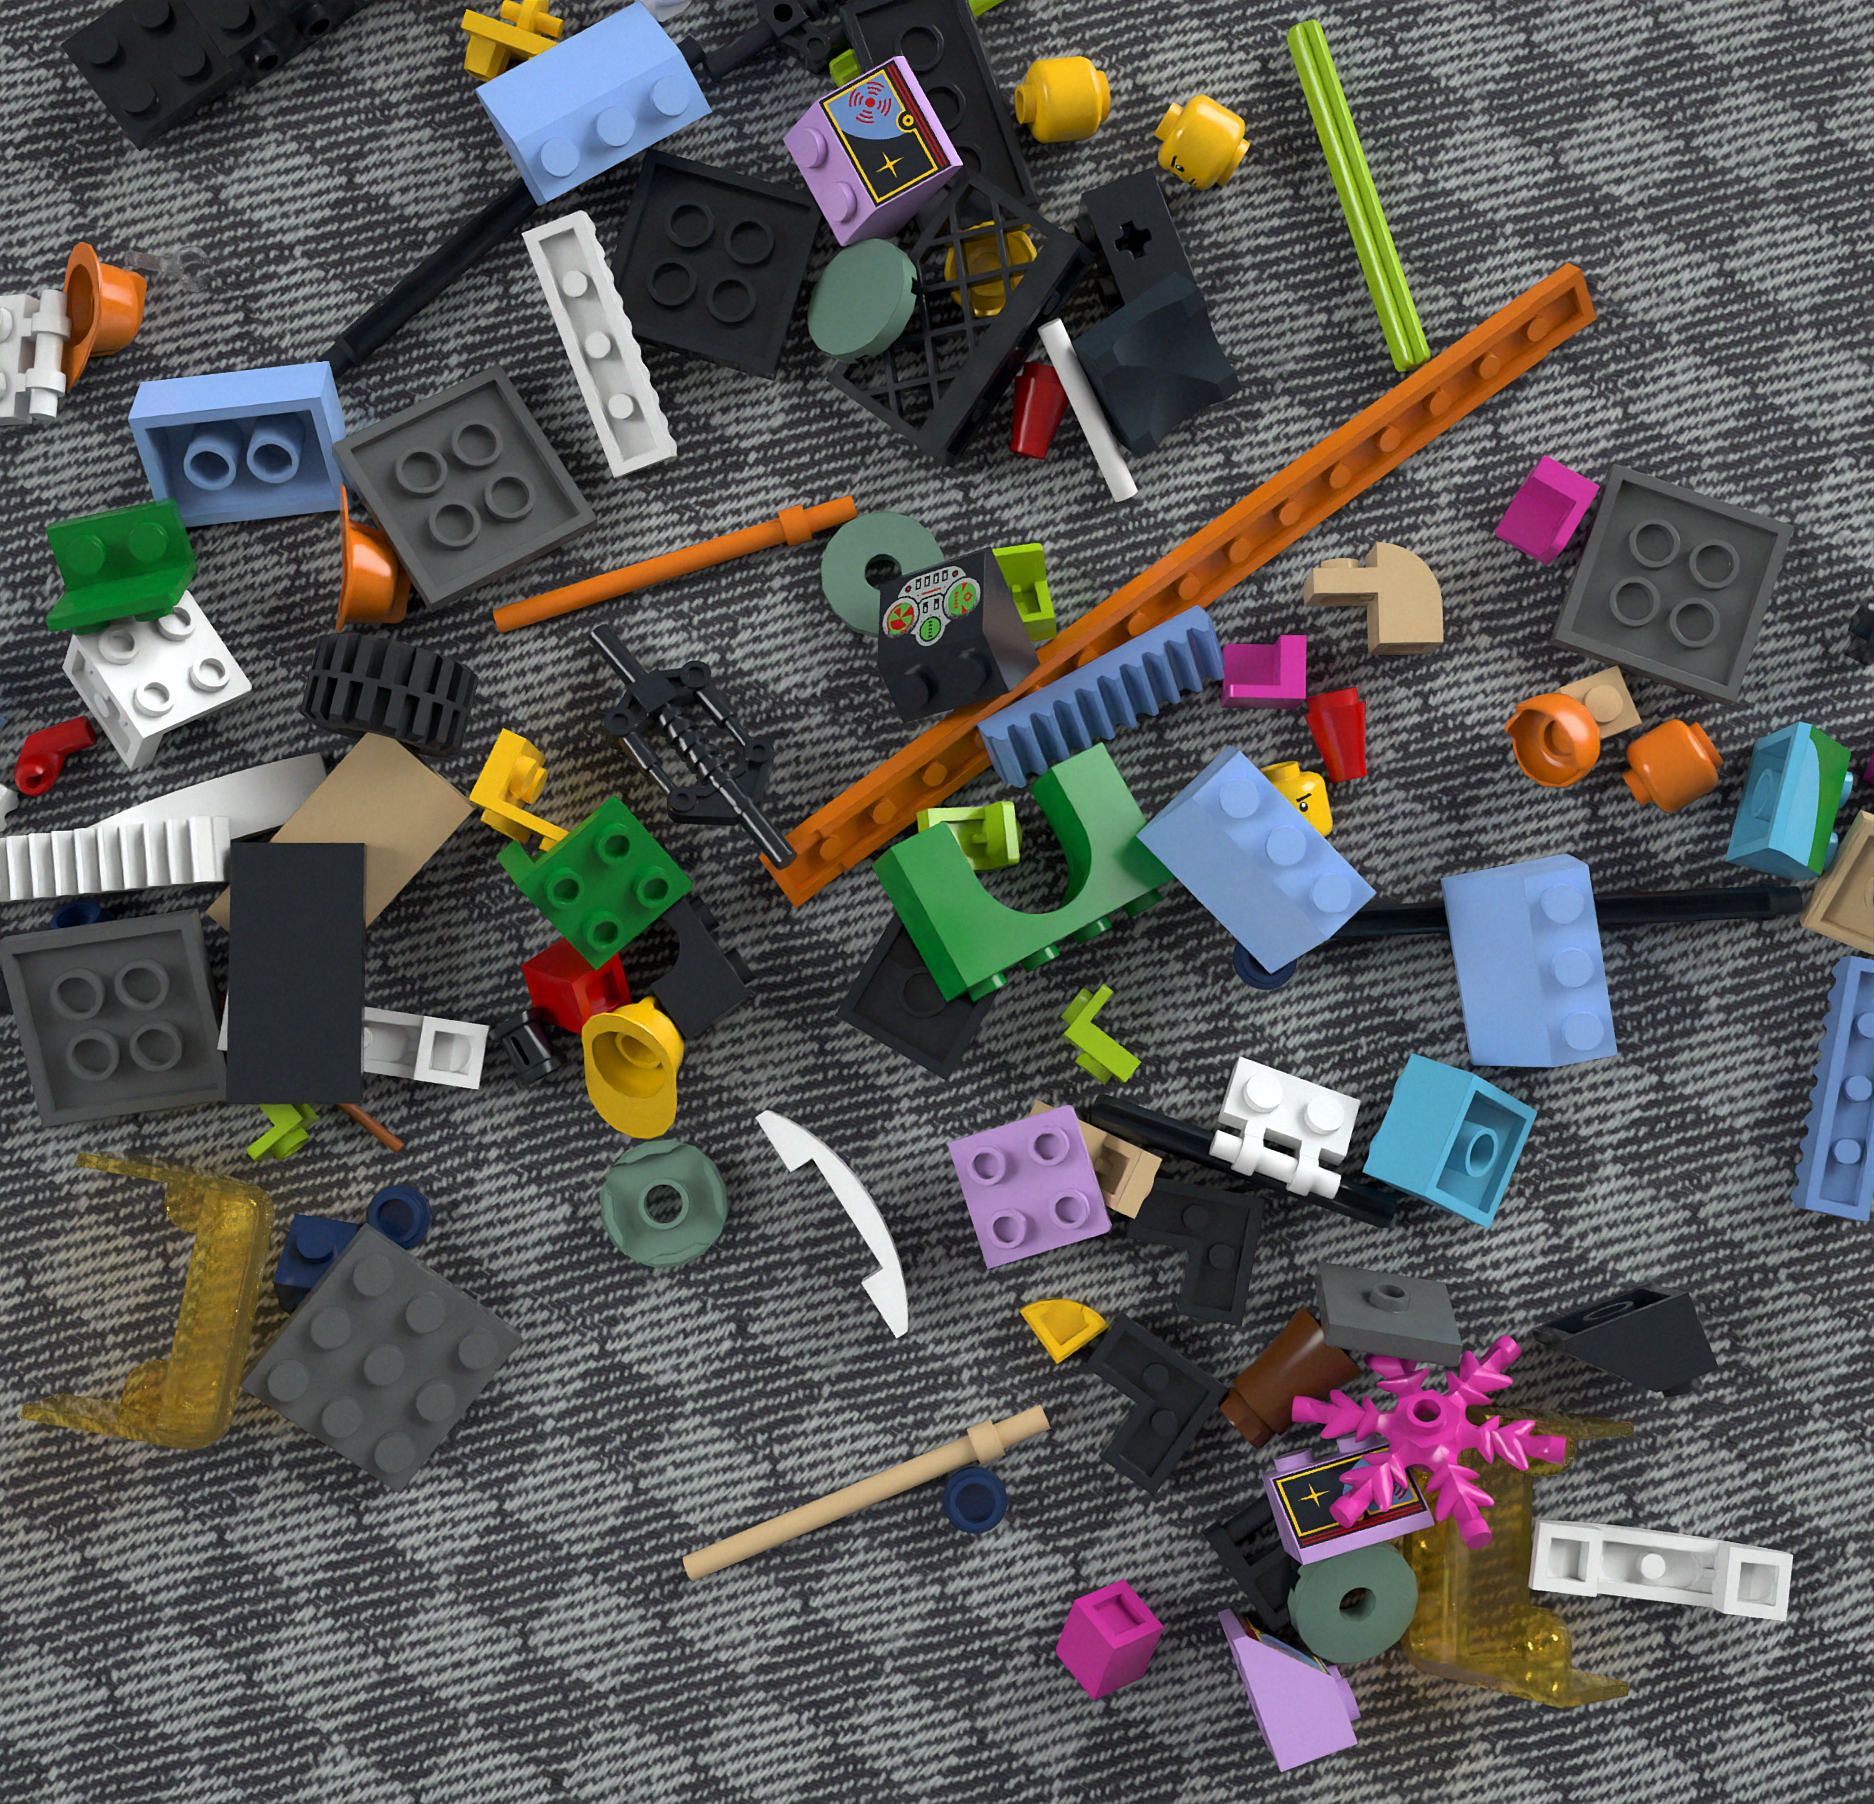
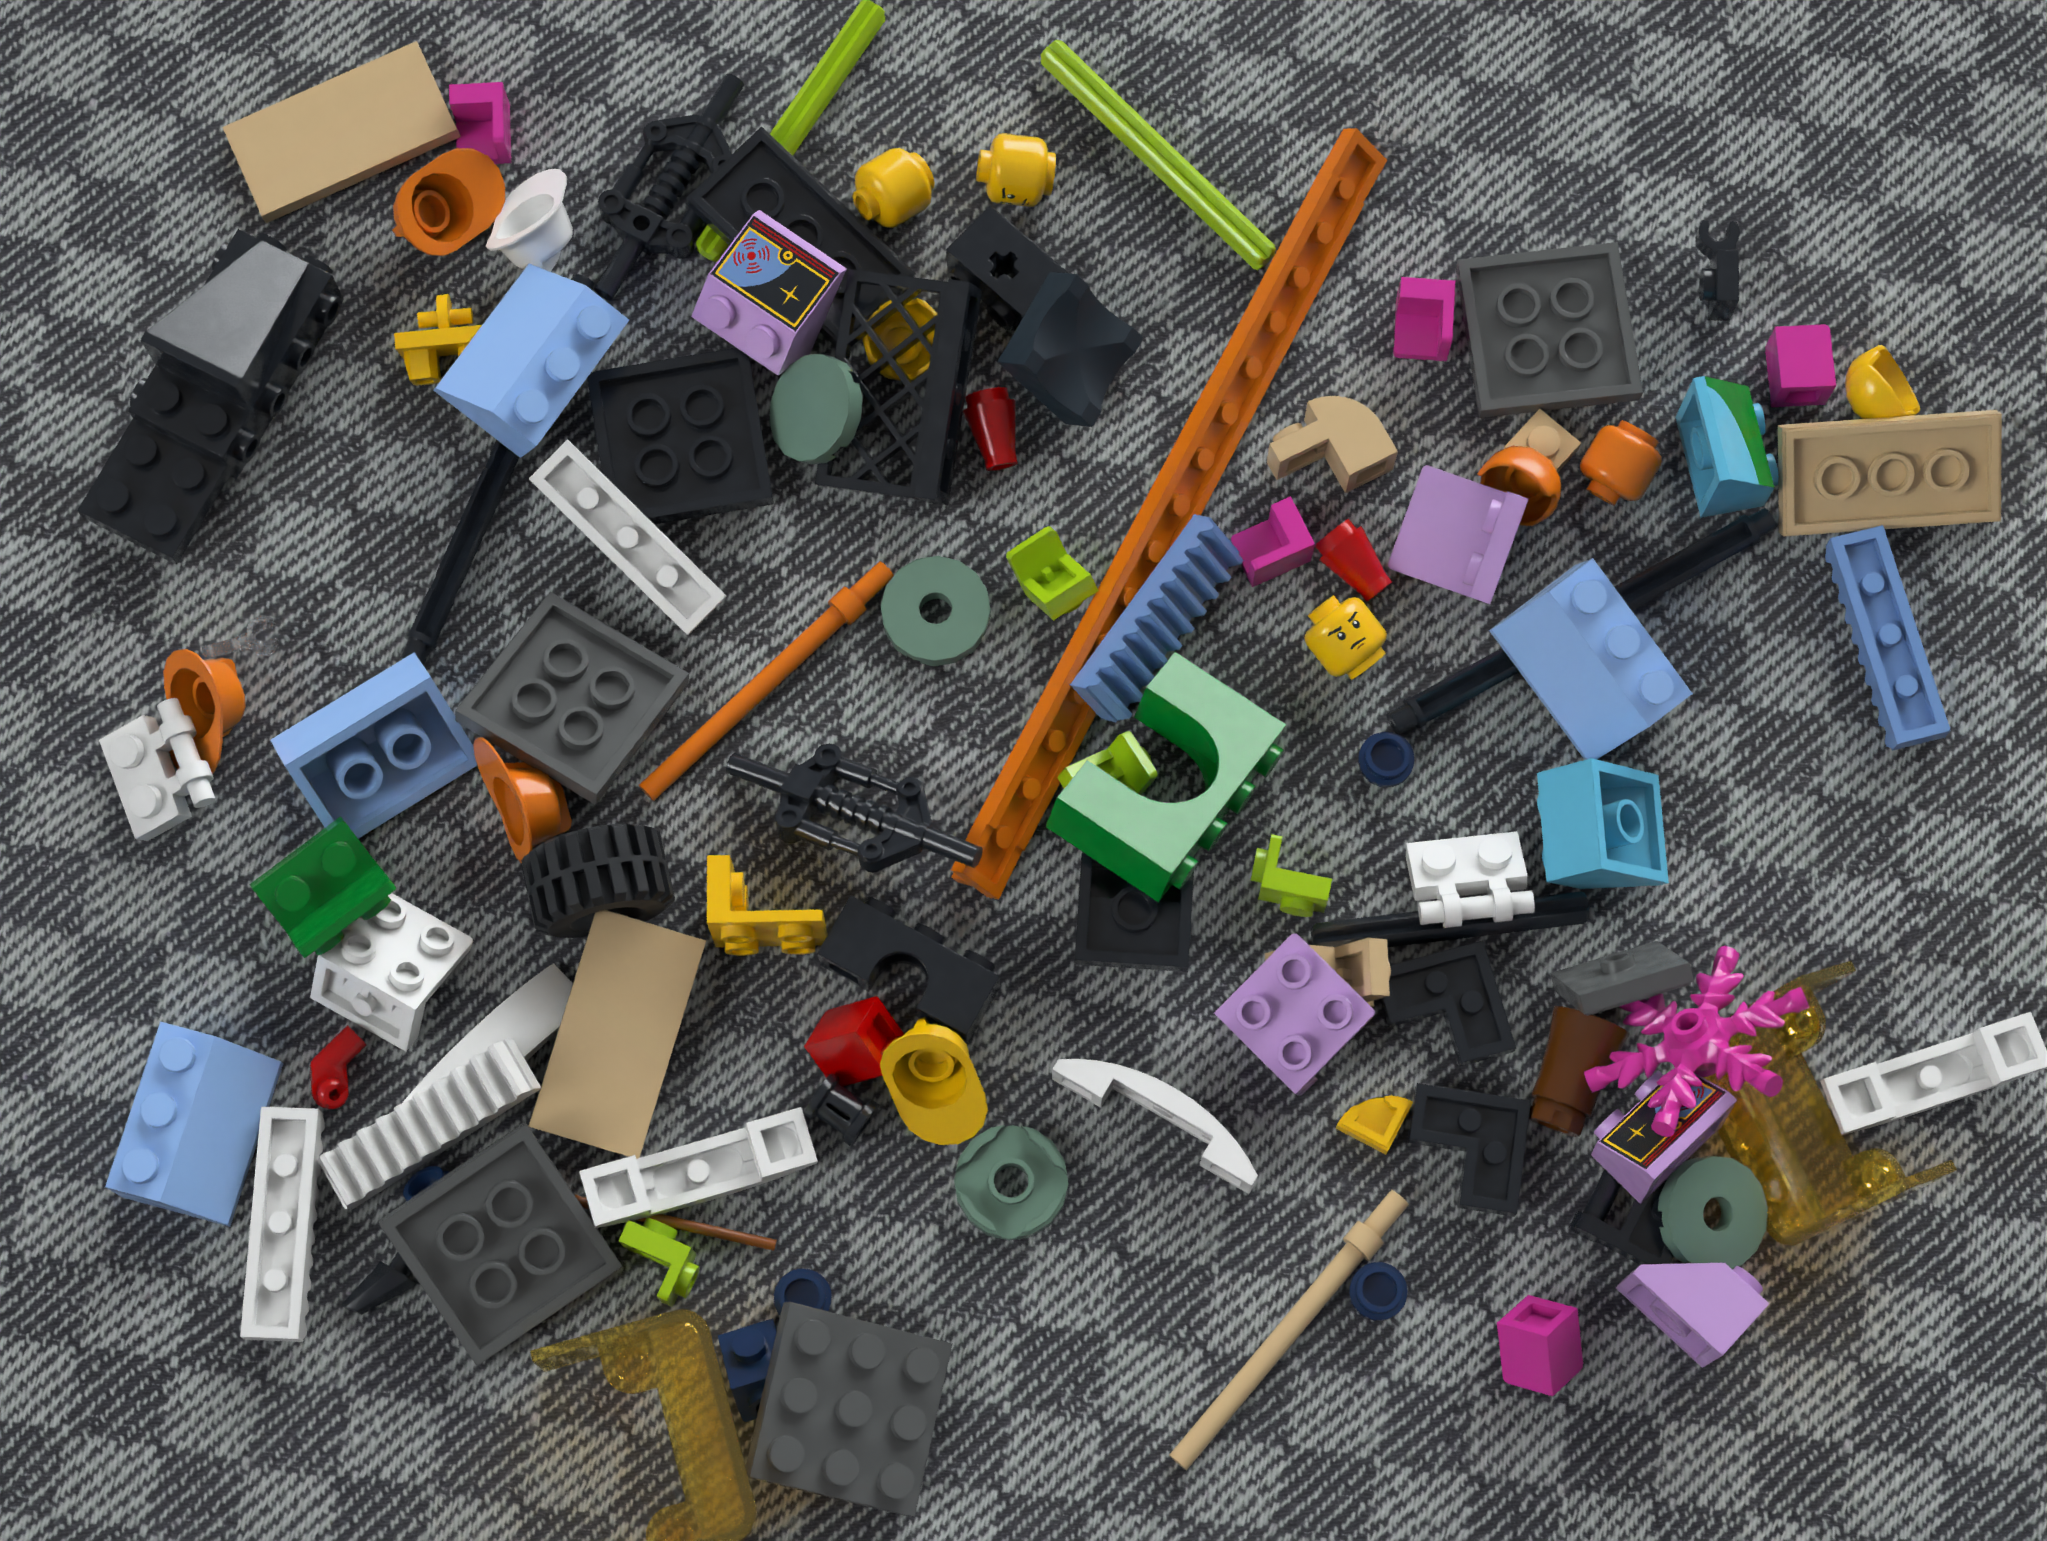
camera: 25 degrees left, 10 degrees down
black tile [226,843,367,1105] -> none
green bracket [496,796,693,971] -> none
black slope [877,546,1041,724] -> none
white bar [1037,318,1138,502] -> none
light blue slope [1136,745,1377,974] -> none
black slope [1531,1283,1719,1397] -> none
none -> lavender bracket [1388,465,1528,604]

